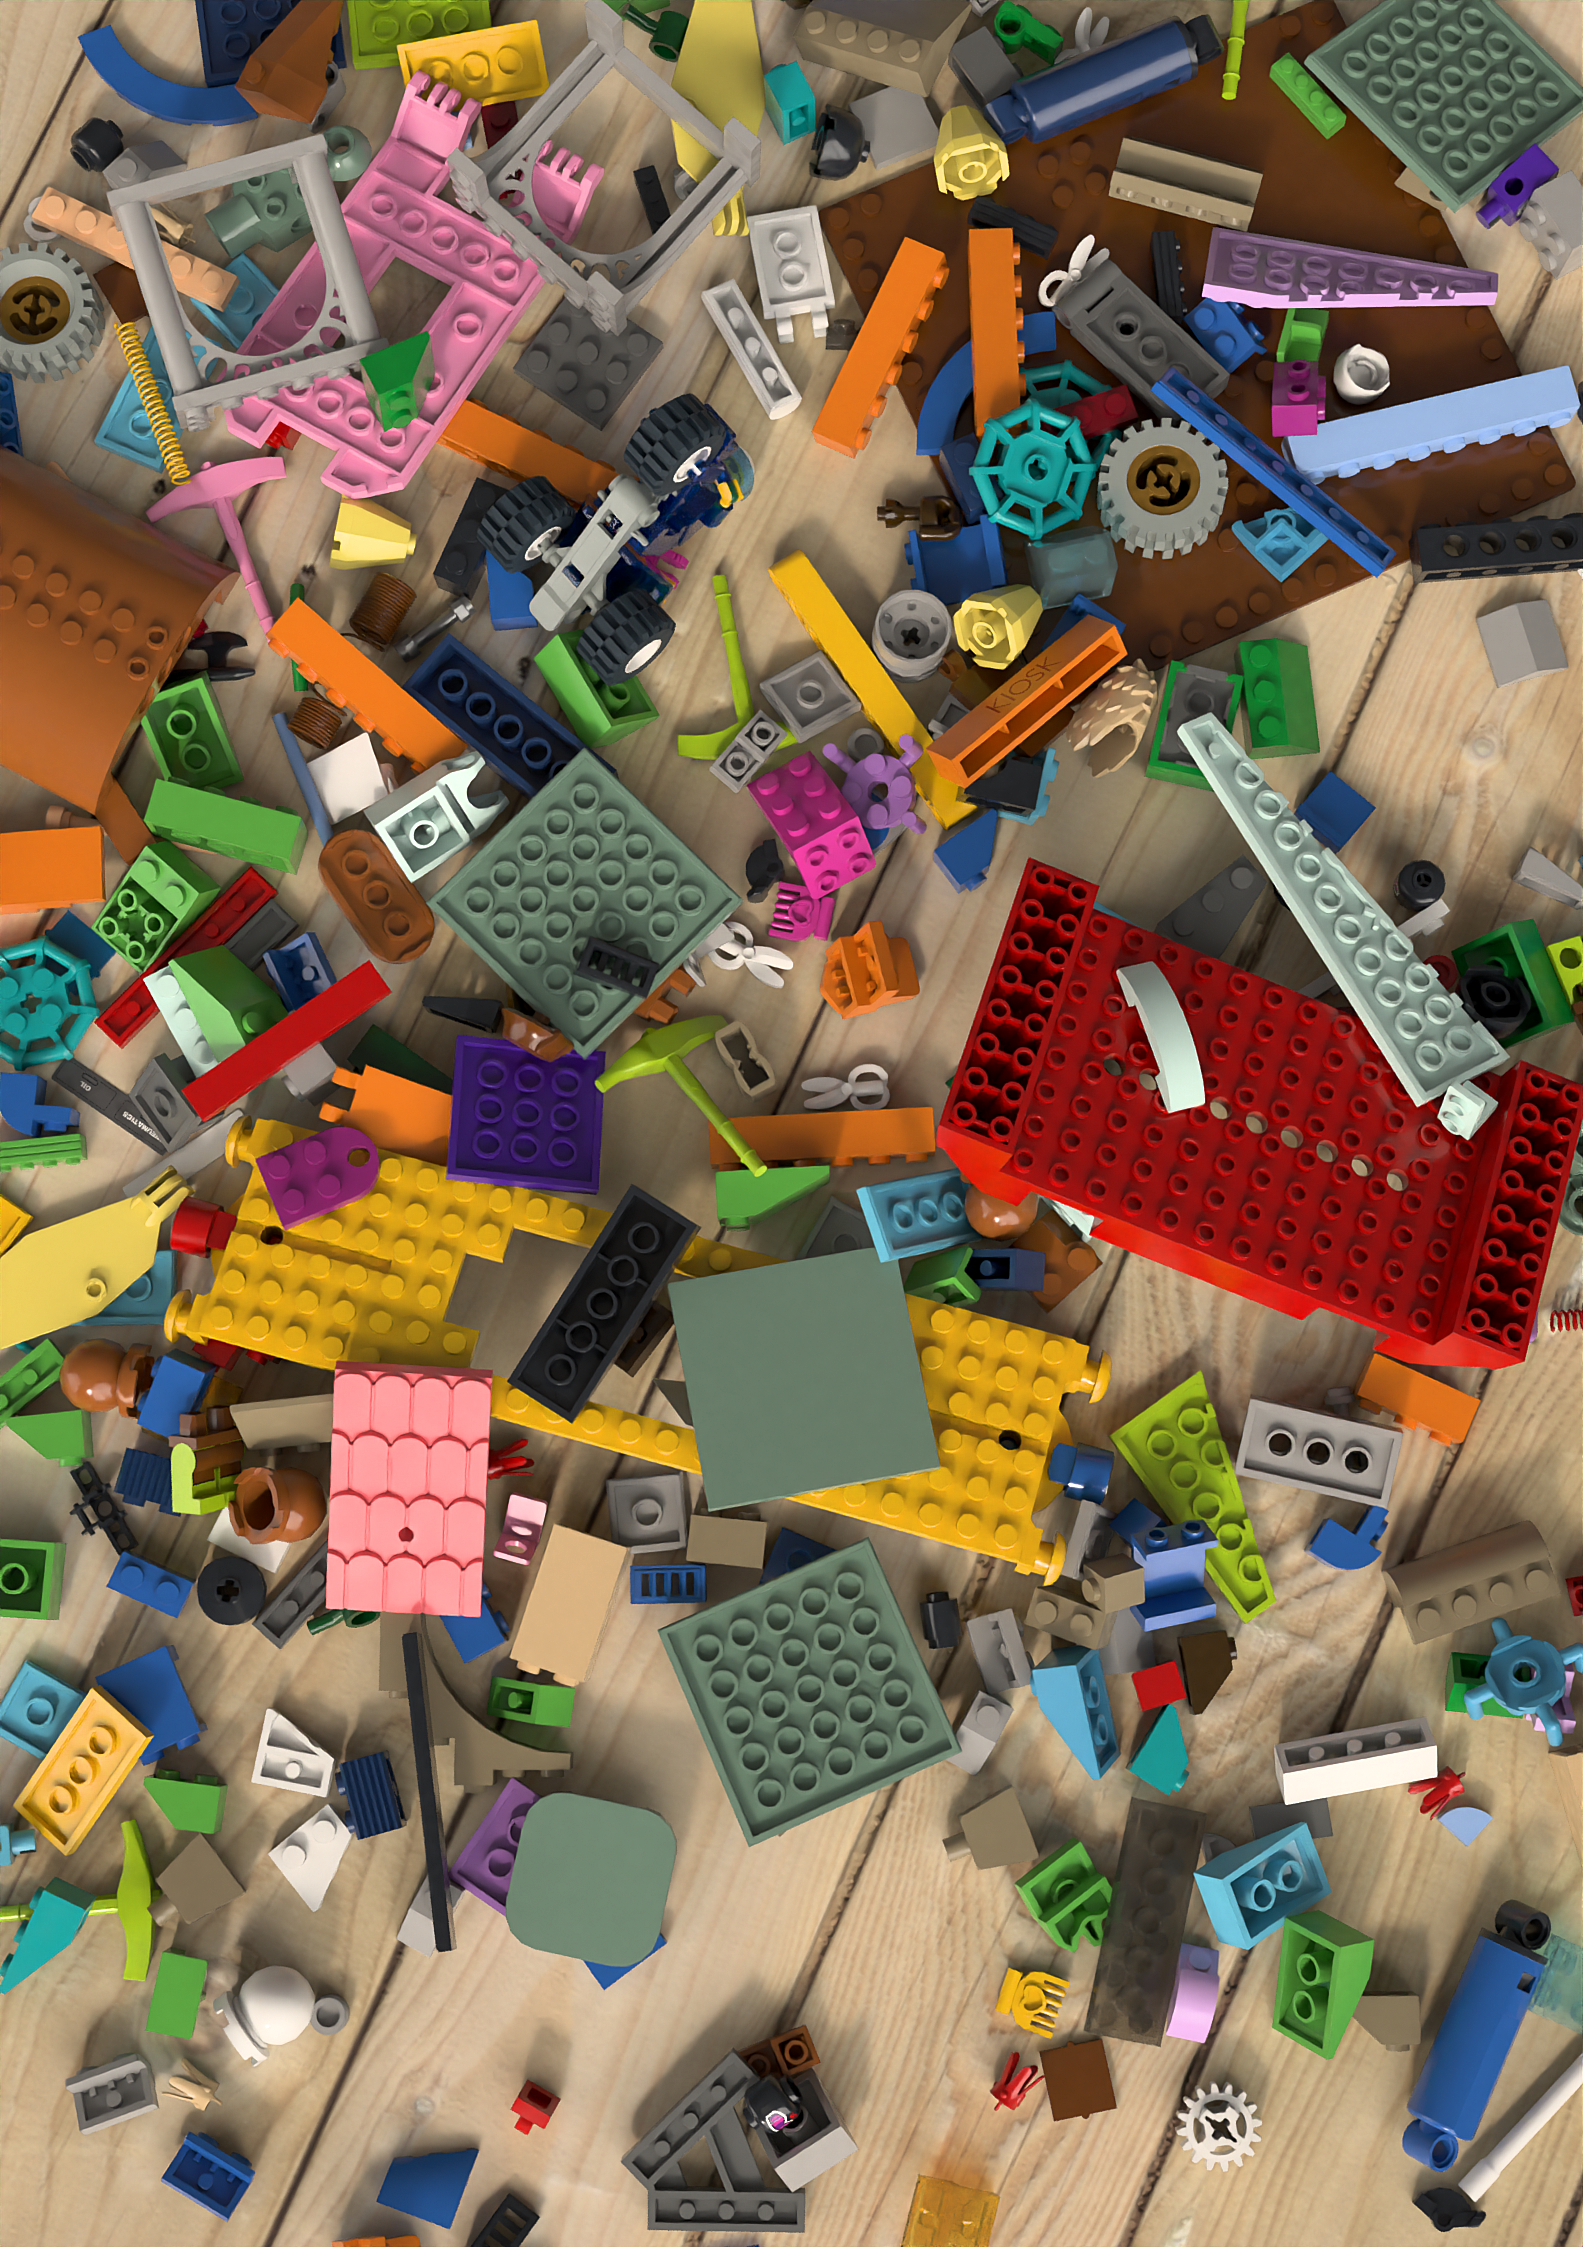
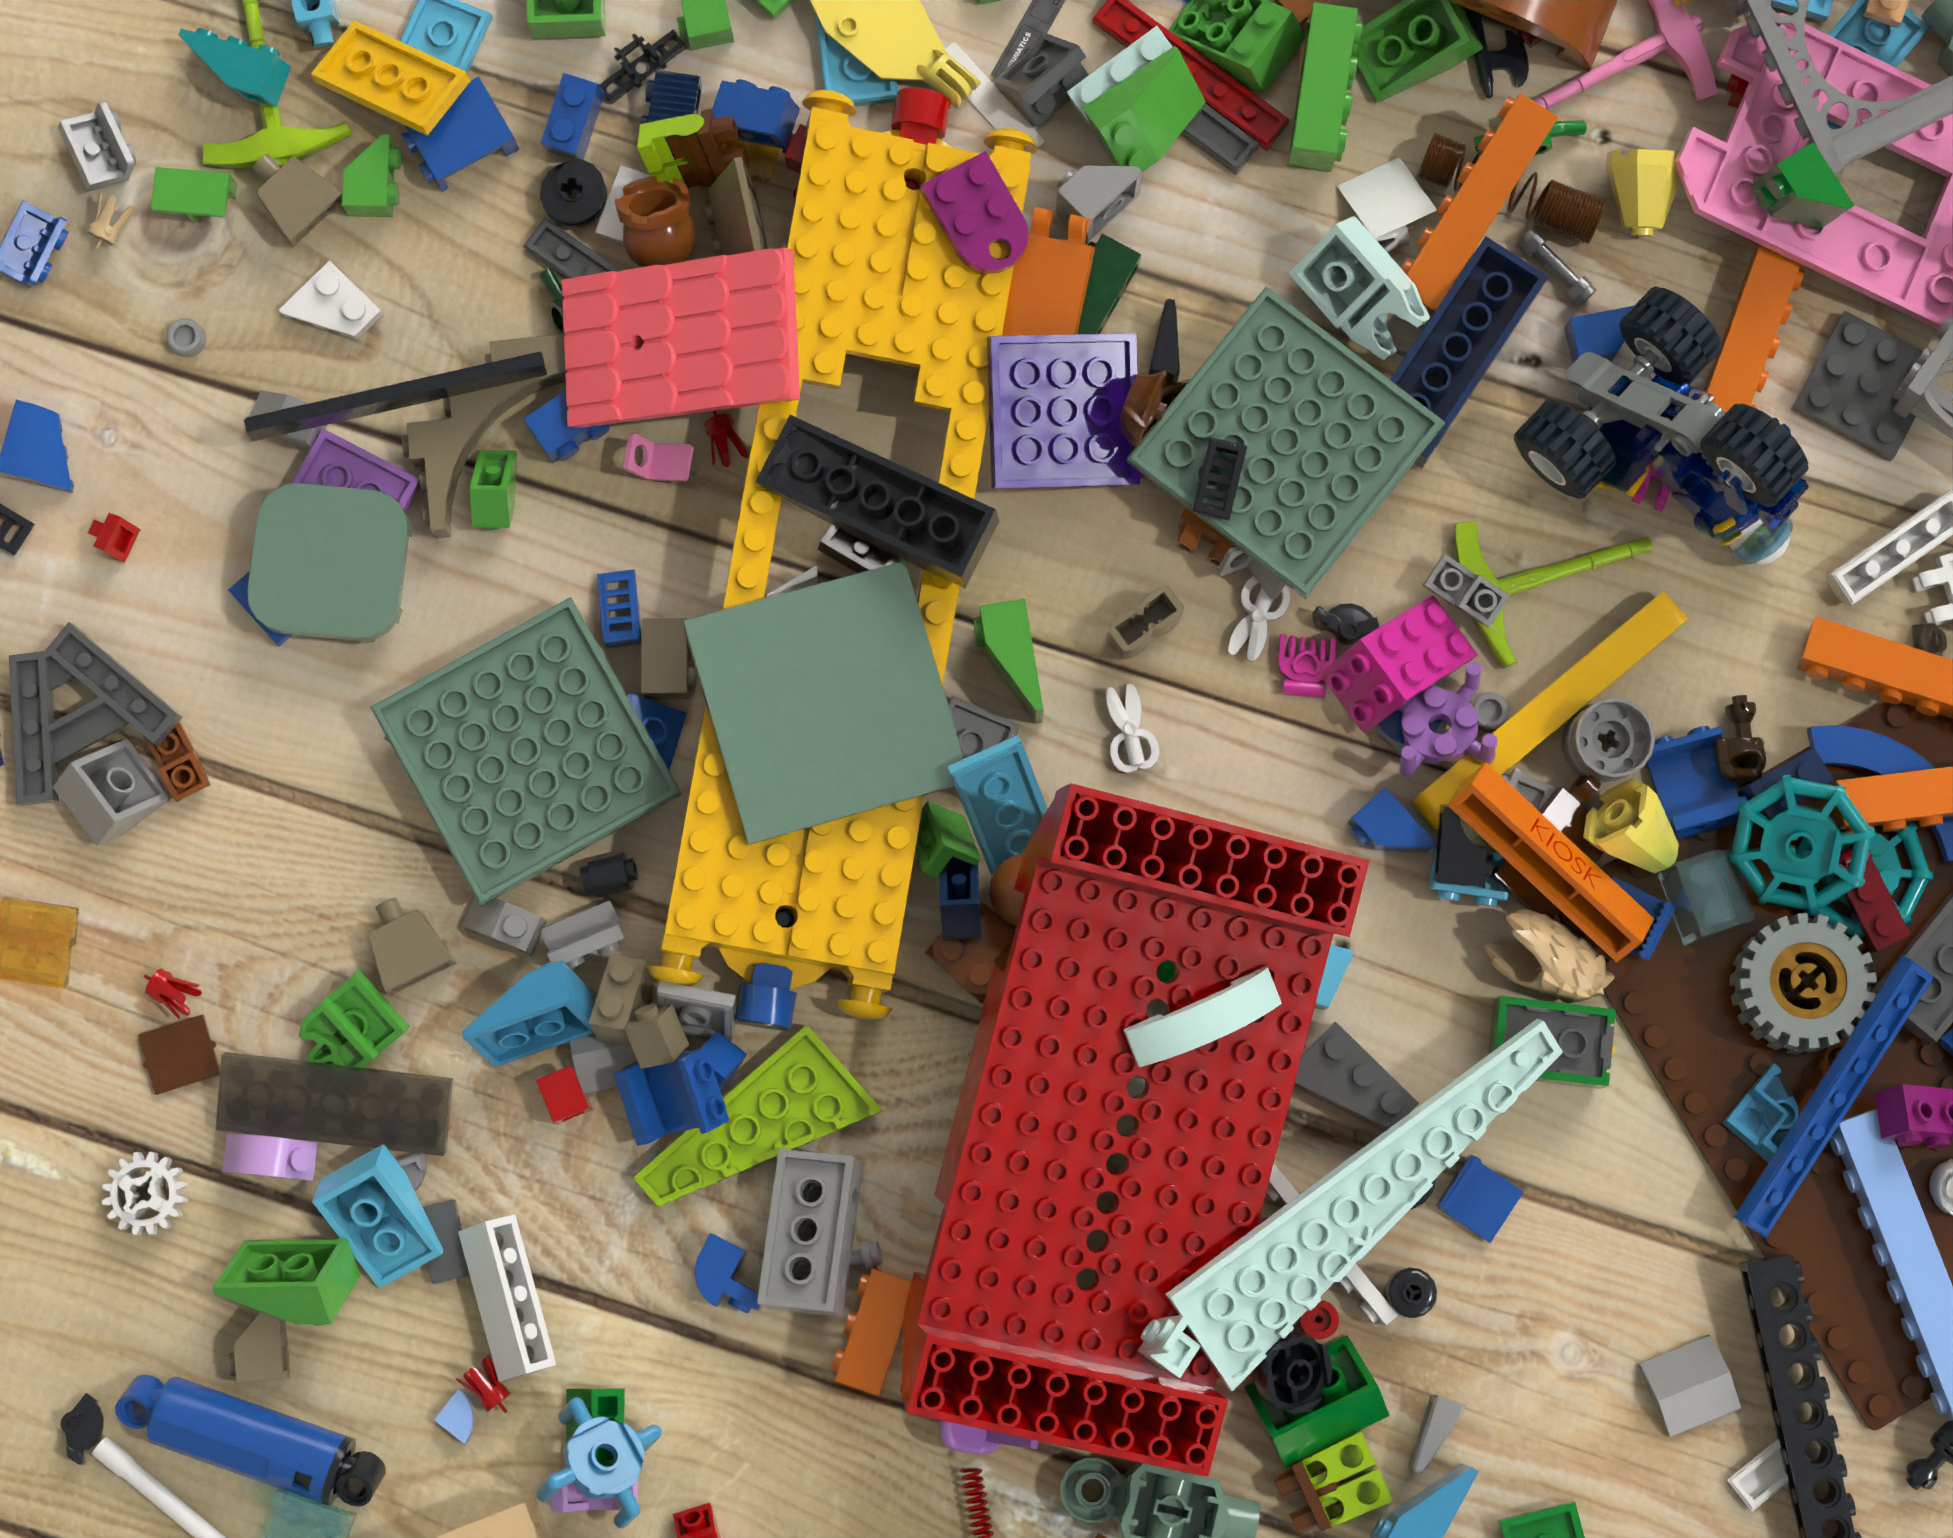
camera: 80 degrees right, 0 degrees up
dark orange tile [59,1338,155,1419] -> none
red tile [182,960,392,1122] -> none
white tile [213,1965,315,2067] -> none
white wing [251,1708,336,1797] -> none
blue bracket [262,932,338,1013] -> none
medium blue bar [272,712,334,847] -> none
dark orange tile [318,829,435,964] -> none
dark blue brick [335,1750,407,1840] -> none
black arch [433,477,509,601] -> none
tan brick [509,1524,632,1687] -> none
bright green slope [533,629,660,749] -> none
lime piece [595,1014,767,1177] -> none
light grey tile [606,1472,688,1554] -> none
orange brick [708,1107,936,1171] -> none
black head [743,2072,803,2133] -> none
light grey tile [760,650,861,744] -> none
orange piece [819,920,920,1019] -> none
yellow piece [994,1967,1070,2039] -> none
teal slope [1126,1704,1190,1796] -> none
dark brown slope [1177,1630,1237,1715] -> none
green slope [1234,638,1320,760] -> none
dark tan brick [1381,1520,1561,1645] -> none

